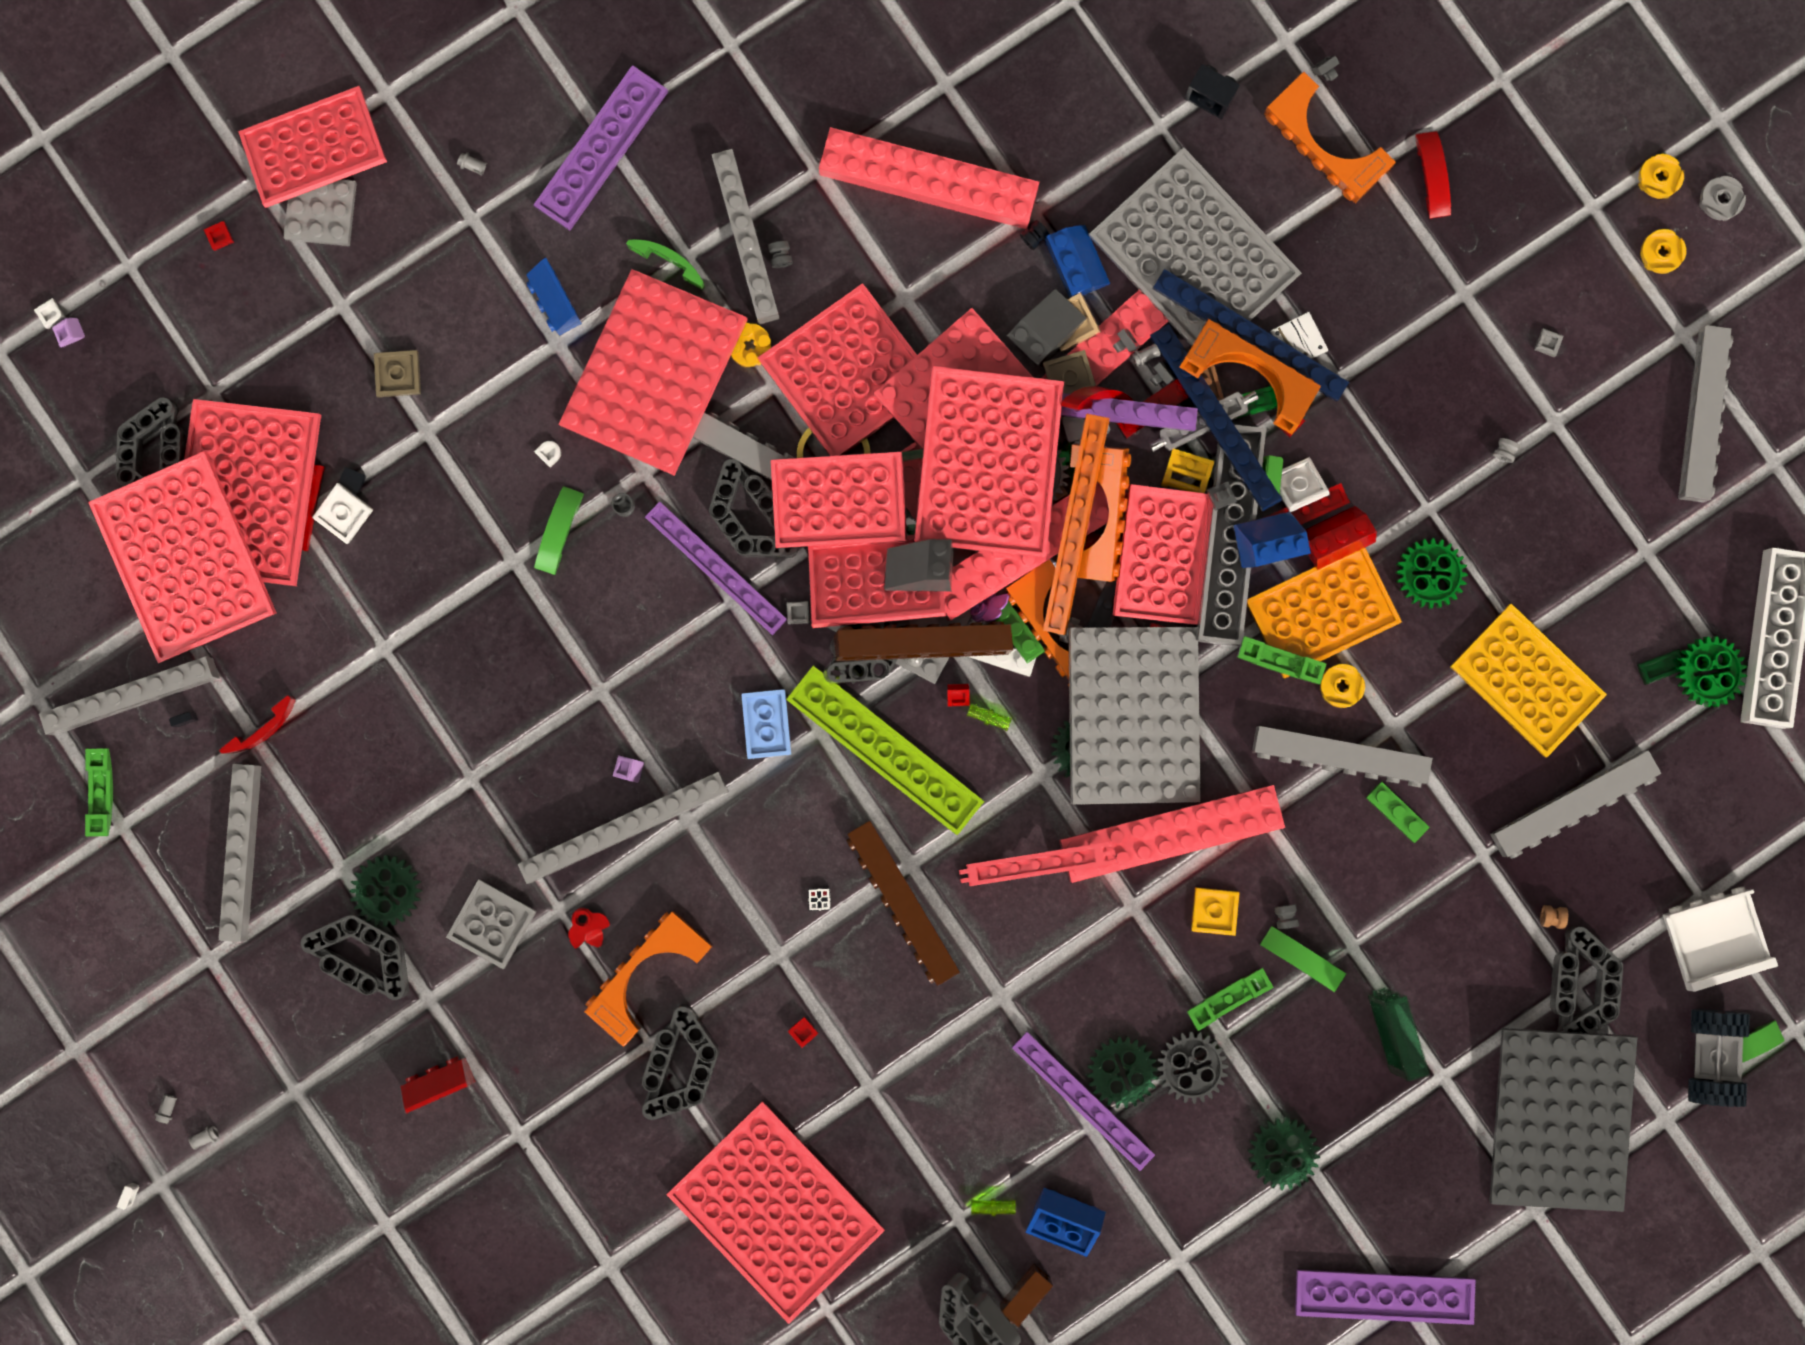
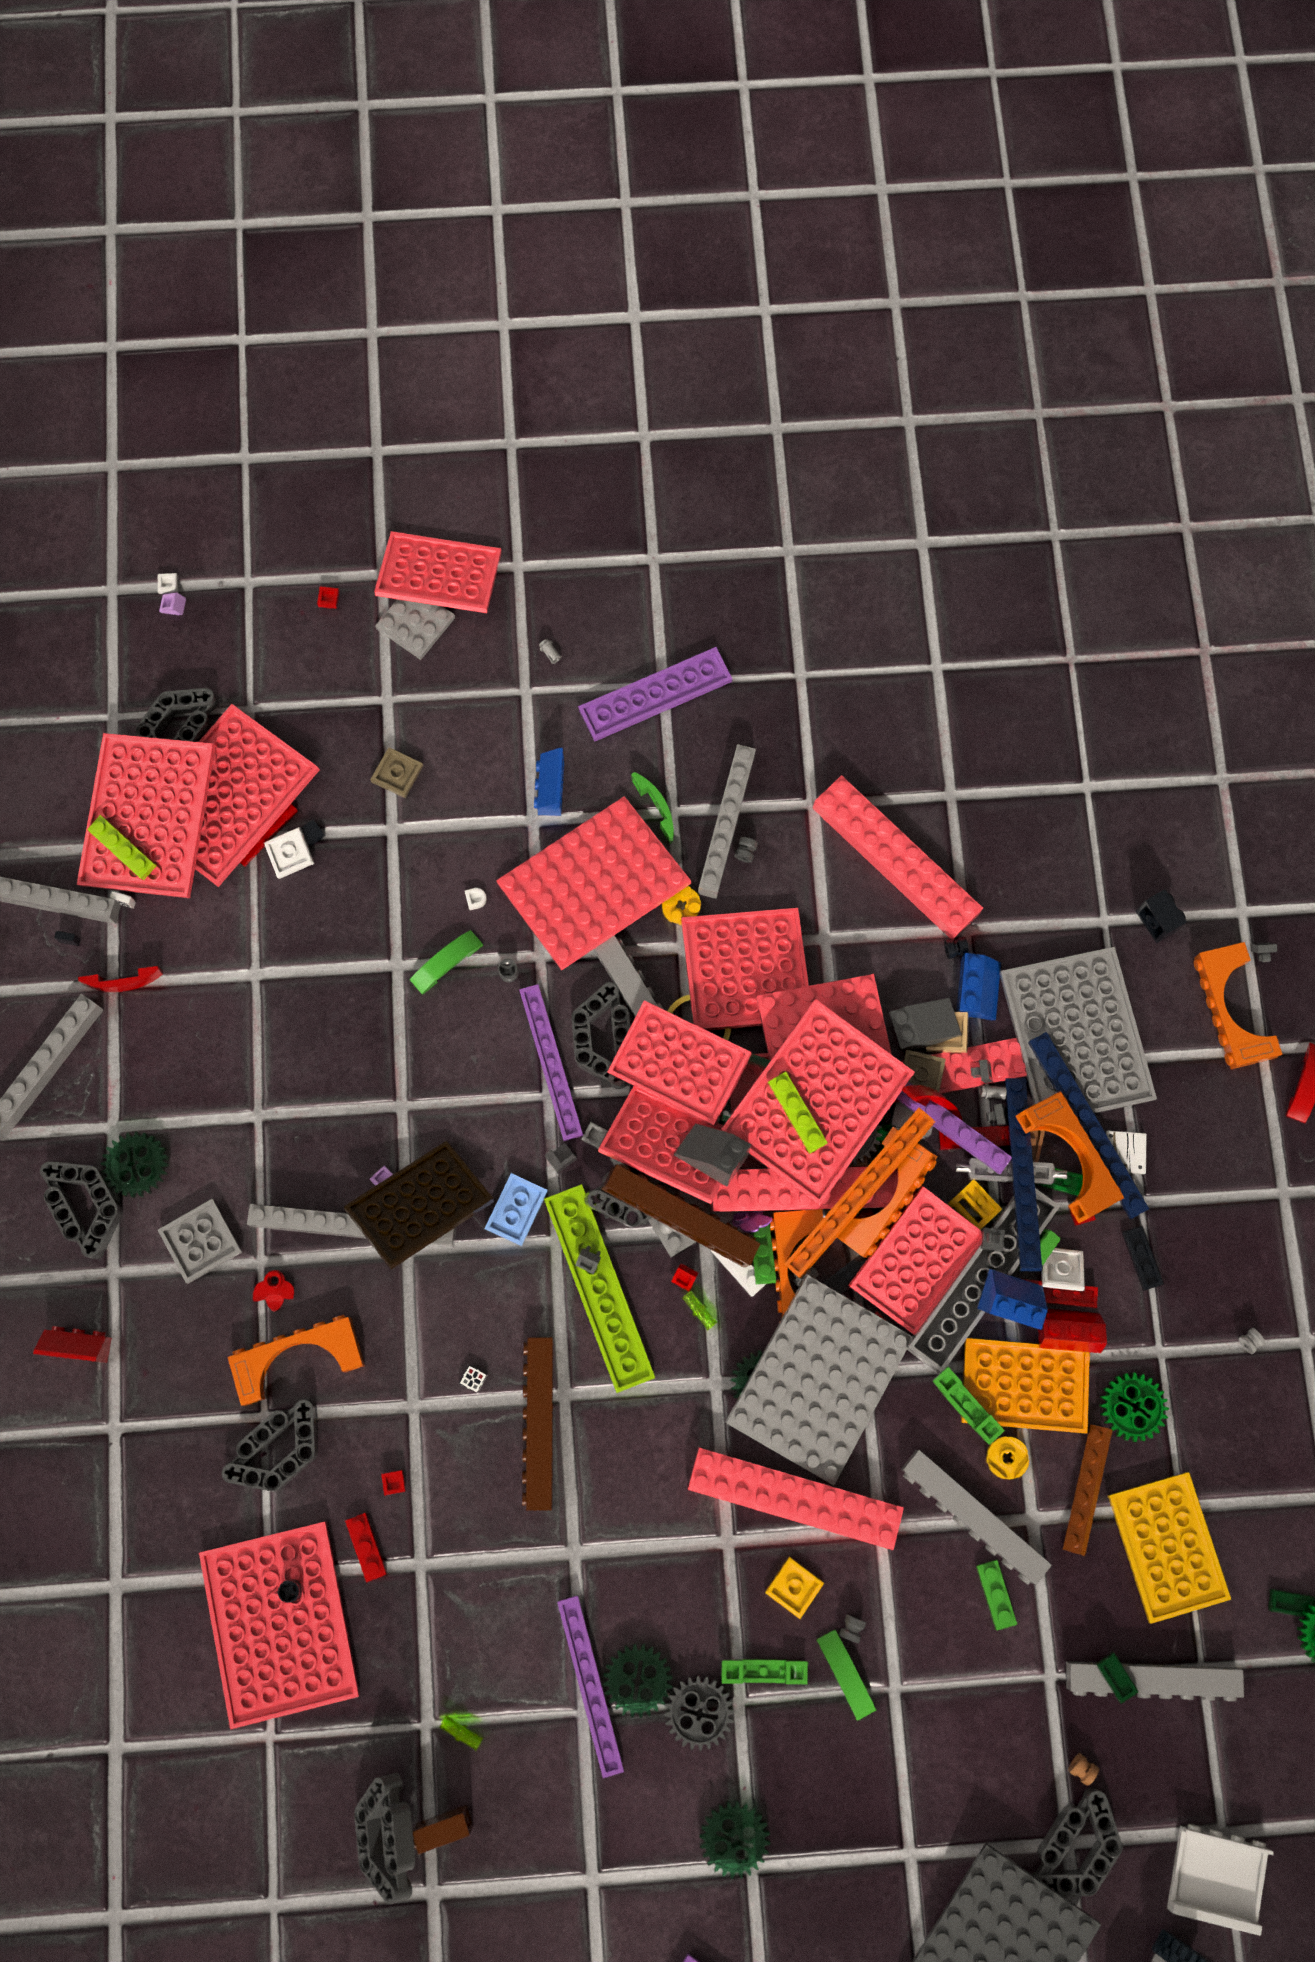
camera: 25 degrees right, 10 degrees down
coral hinge [959,841,1117,886] -> none
blue slope [1025,1188,1106,1257] -> none
clear green window [1368,987,1430,1081] -> none
none -> lime plate [87,815,157,880]
none -> white tile [110,891,136,909]
none -> black wheel [278,1579,303,1603]
none -> dark brown plate [344,1141,494,1270]
none -> red plate [345,1513,387,1583]
none -> flat silver panel [545,1144,577,1174]
none -> dark grey tile [575,1246,601,1274]
none -> lime plate [767,1072,828,1154]
none -> dark orange plate [1063,1424,1112,1556]
none -> dark green tile [1095,1652,1139,1704]
none -> black tile [1121,1226,1164,1291]

